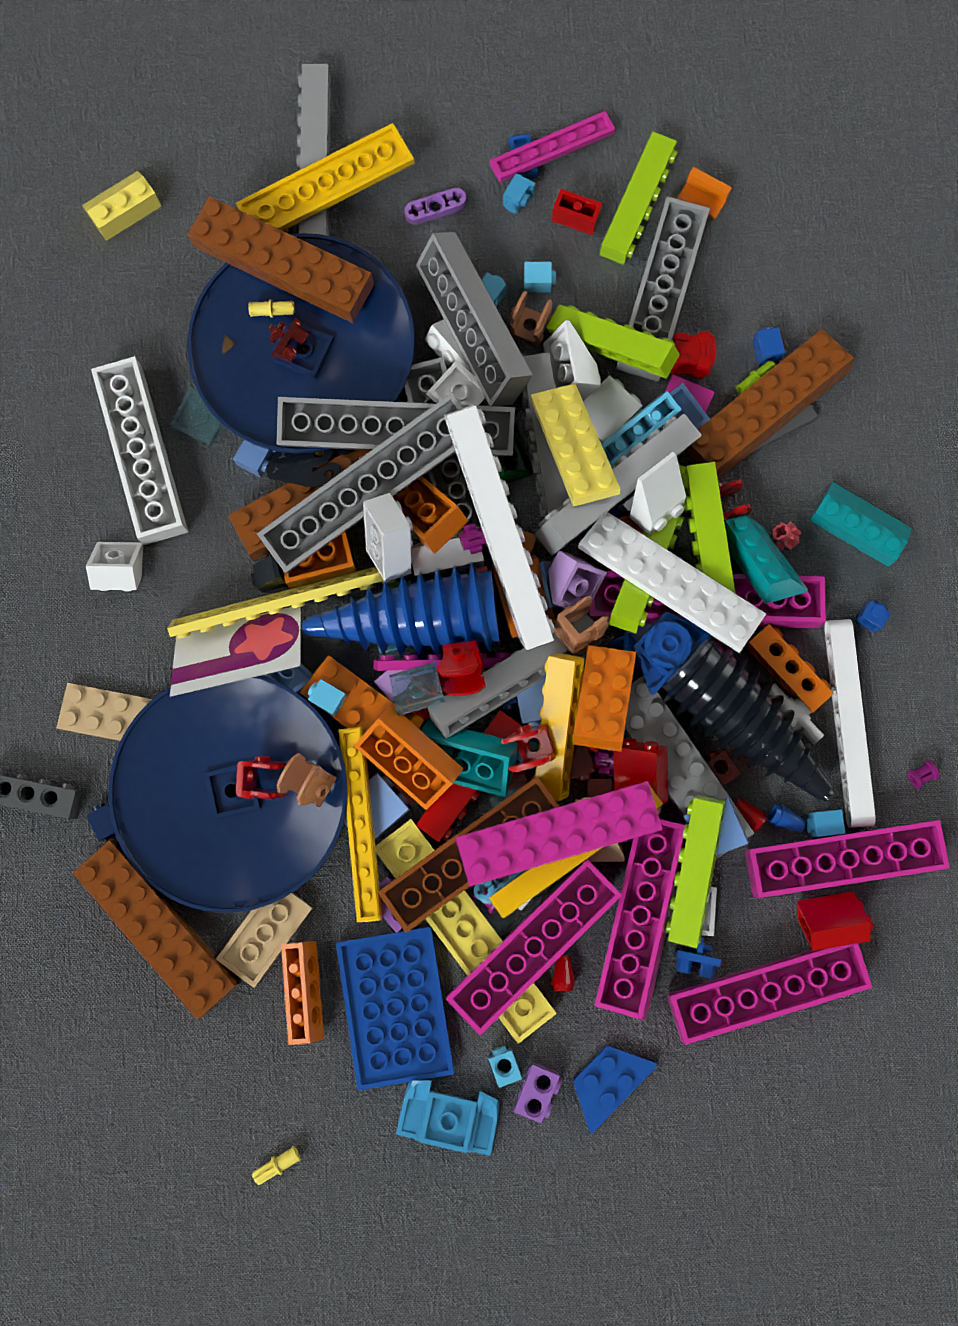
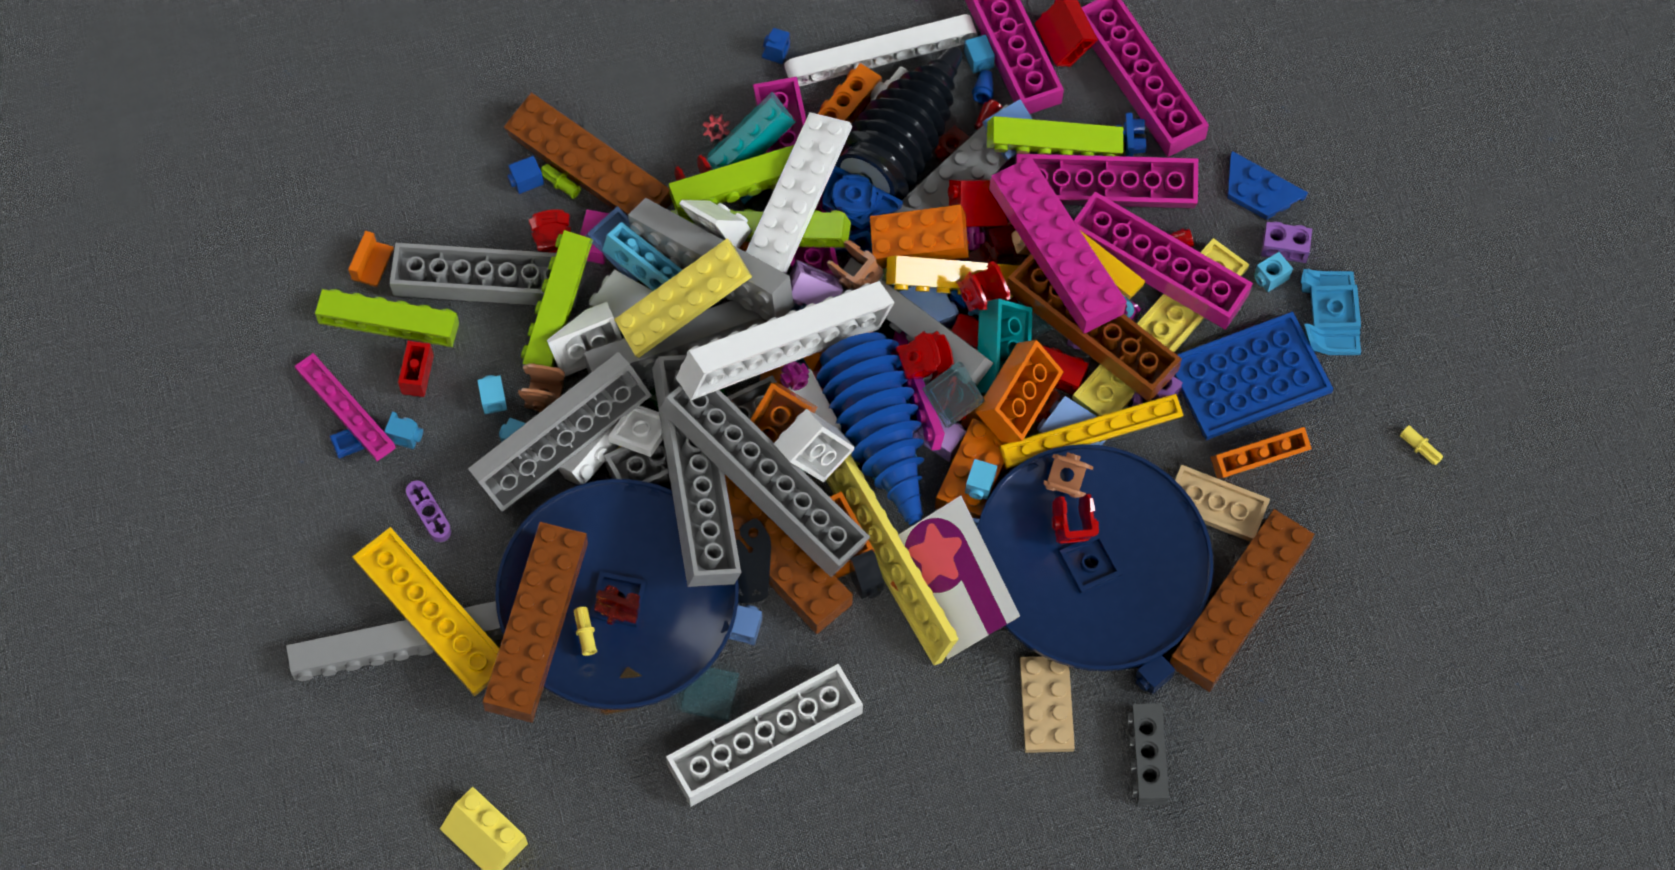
camera: 105 degrees left, 15 degrees down
white slope [86,542,143,591] -> none
teal slope [809,482,912,567] -> none

